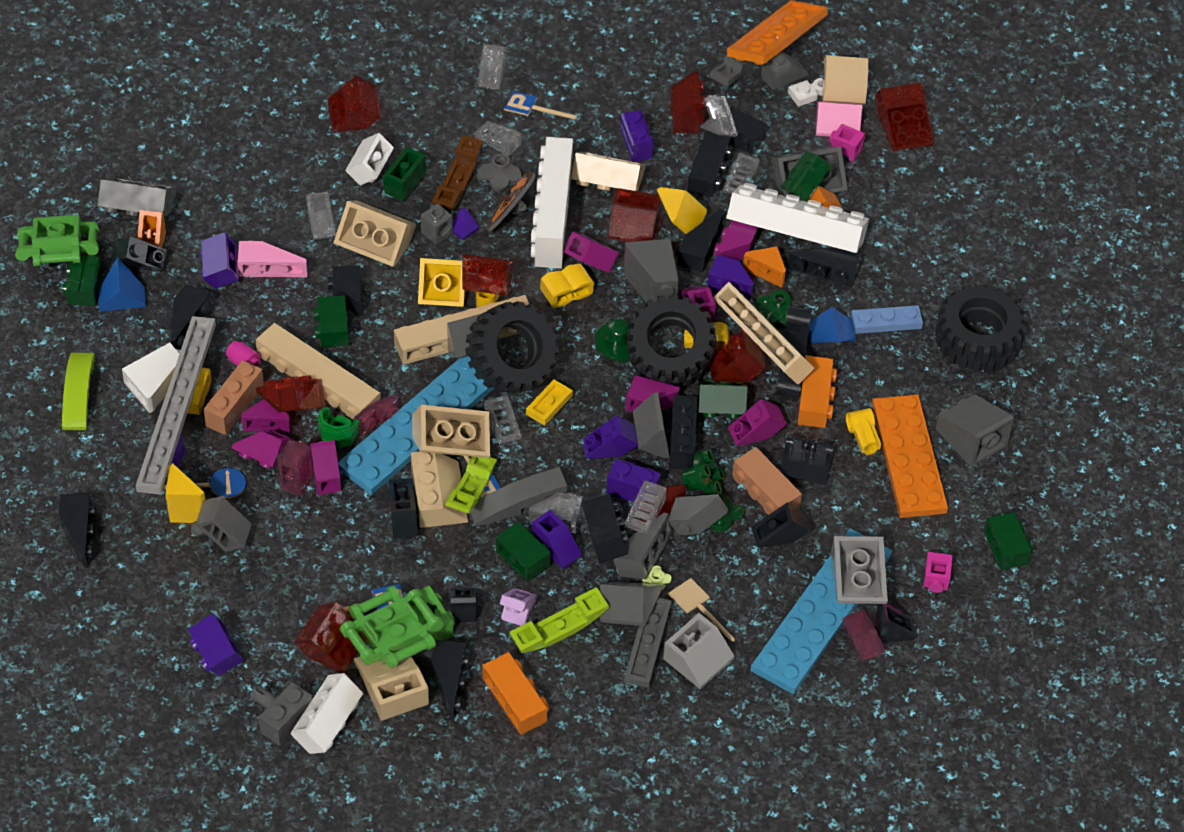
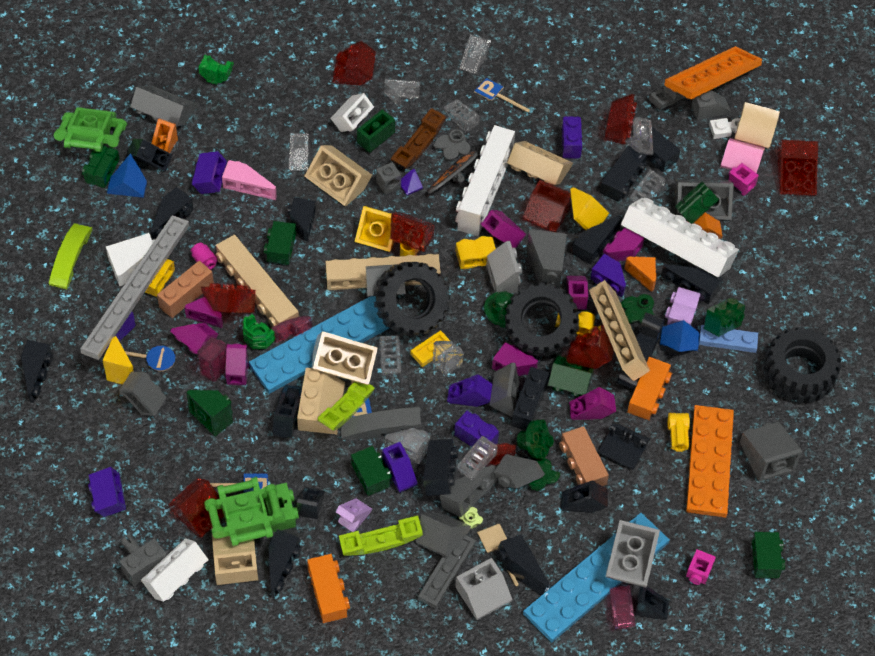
camera: 15 degrees right, 5 degrees up
none -> dark green slope [186,390,233,437]
none -> green hair [199,55,234,85]
none -> clear slope [384,79,420,107]
none -> clear slope [433,341,464,376]
none -> light grey slope [486,241,522,293]
none -> black slope [496,534,550,596]
none -> lavender brick [665,287,700,325]
none -> dark green brick [704,298,745,337]

